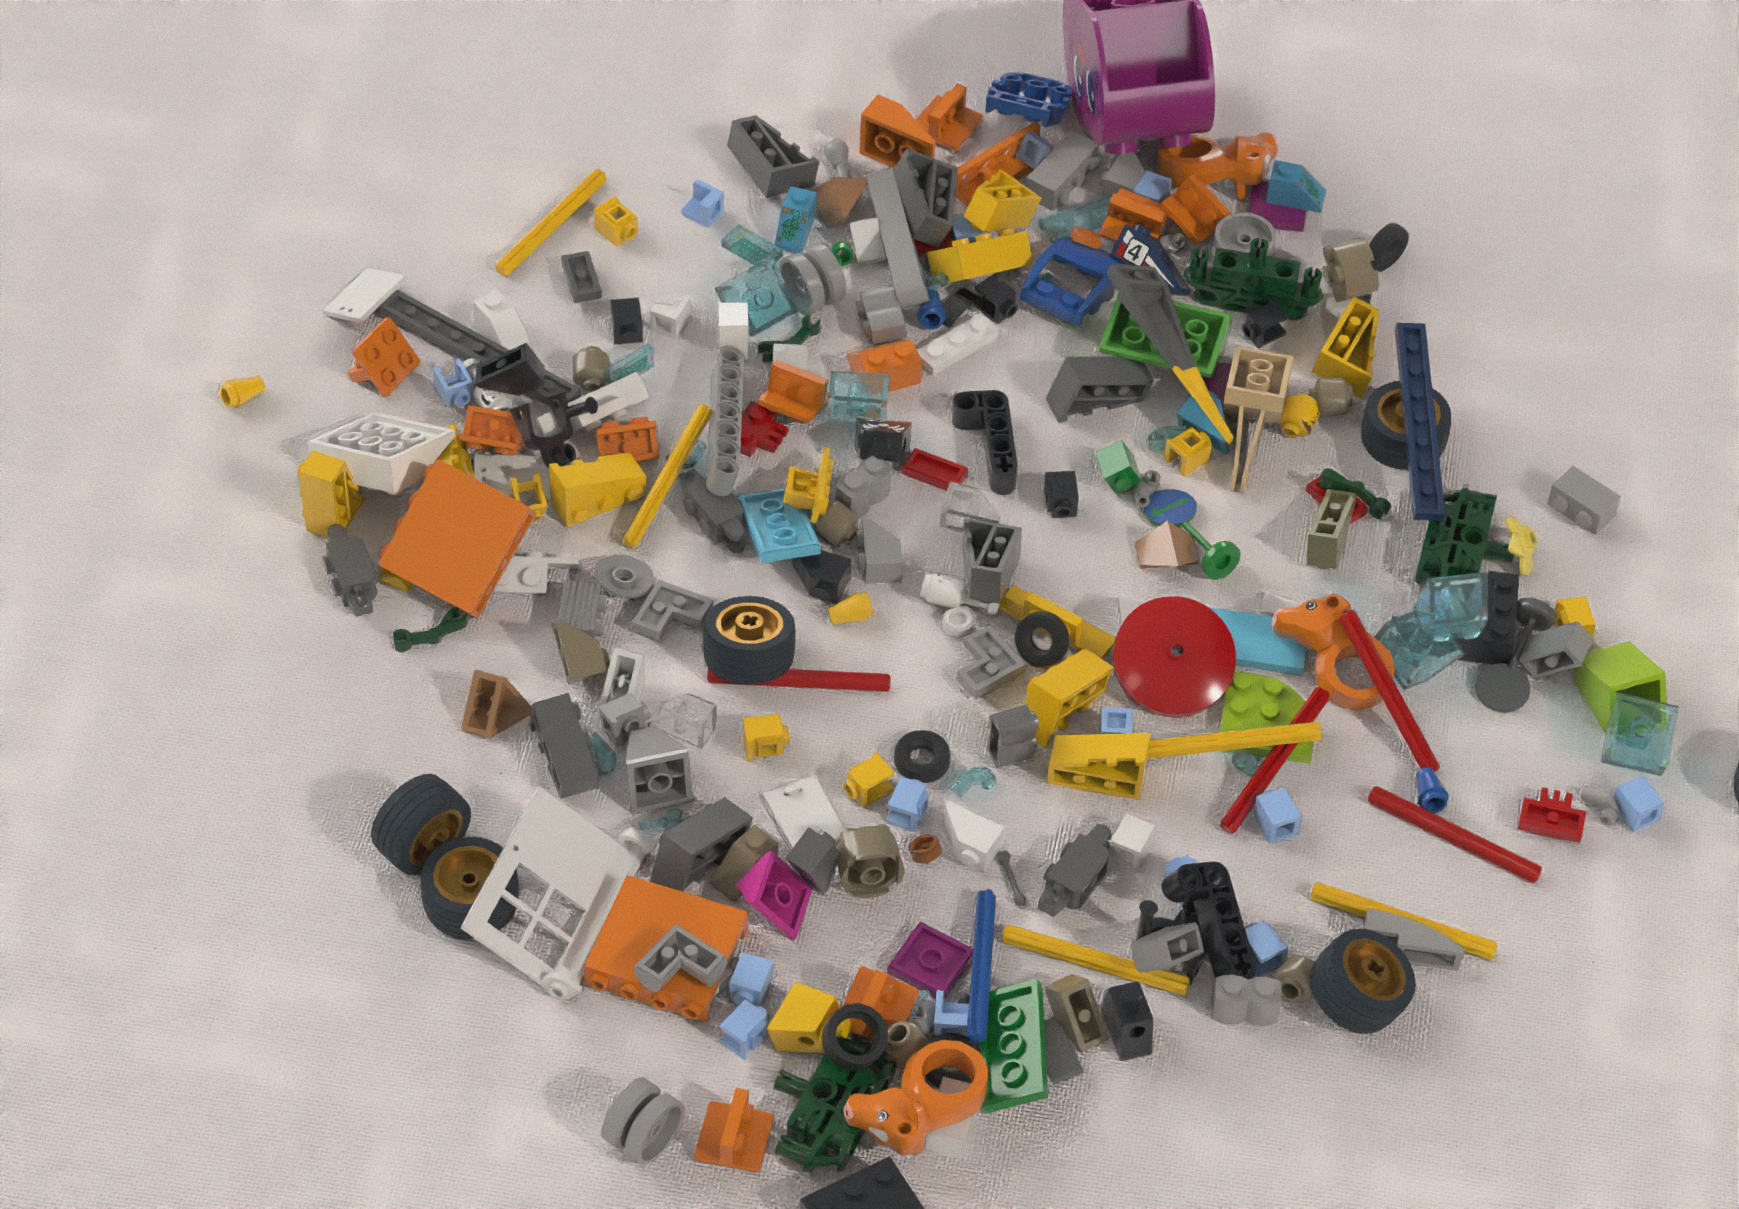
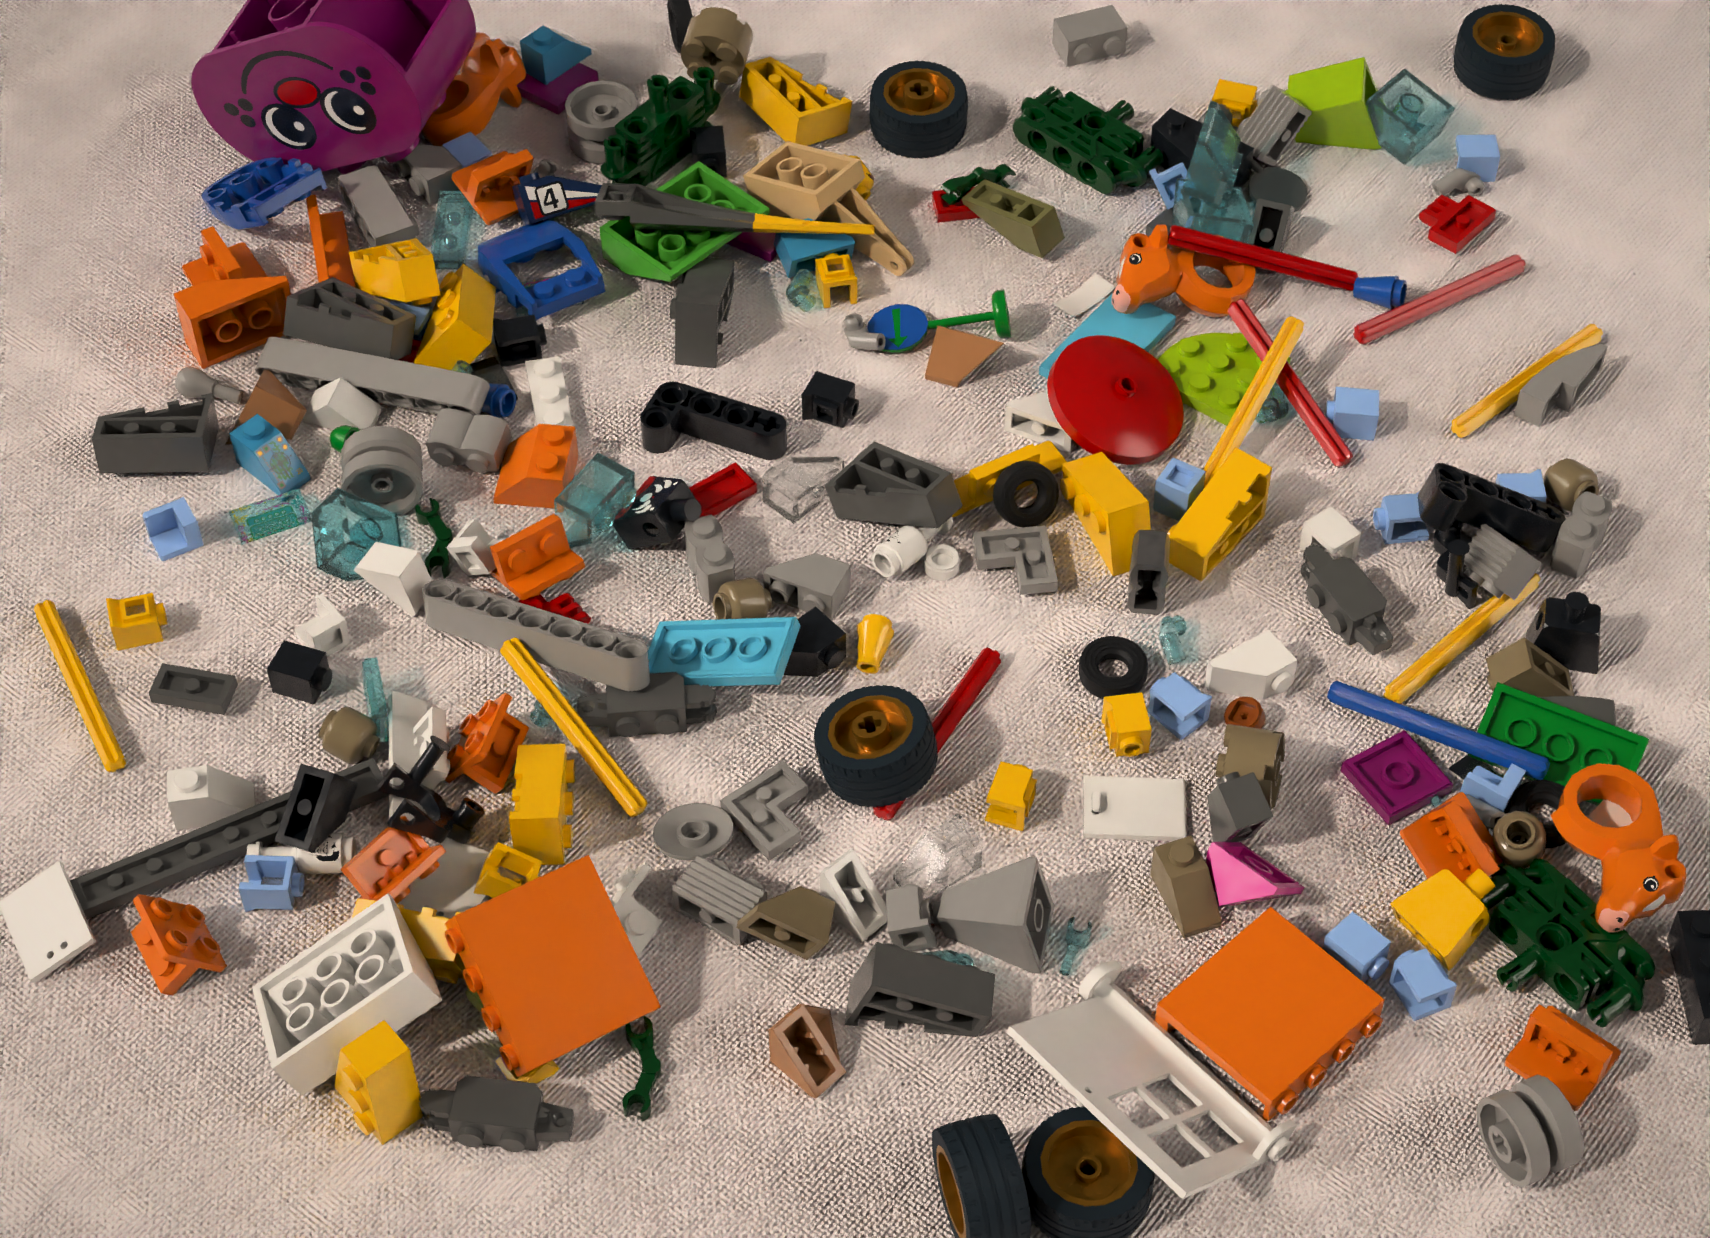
camera: 60 degrees left, 0 degrees up
yellow cone [219,375,265,408] -> none
light grey brick [634,924,727,992] -> none
dark grey wedge [650,797,753,892] -> none
yellow bracket [783,447,833,524] -> none
black tyre [821,1003,889,1071] -> none
dark grey hinge [998,851,1026,906] -> none
sand blue tile [1016,132,1053,169] -> none
orange tile [1070,225,1102,250] -> none
brick [1096,440,1142,494] -> none
orange bracket [1160,174,1231,245] -> none
dark tan head [1309,377,1353,415] -> none
black wheel [1310,928,1416,1034] -> none
dark blue plate [1395,322,1445,521] -> none
light yellow plate [1505,516,1538,575] -> none
none -> dark grey slope [1247,198,1295,273]

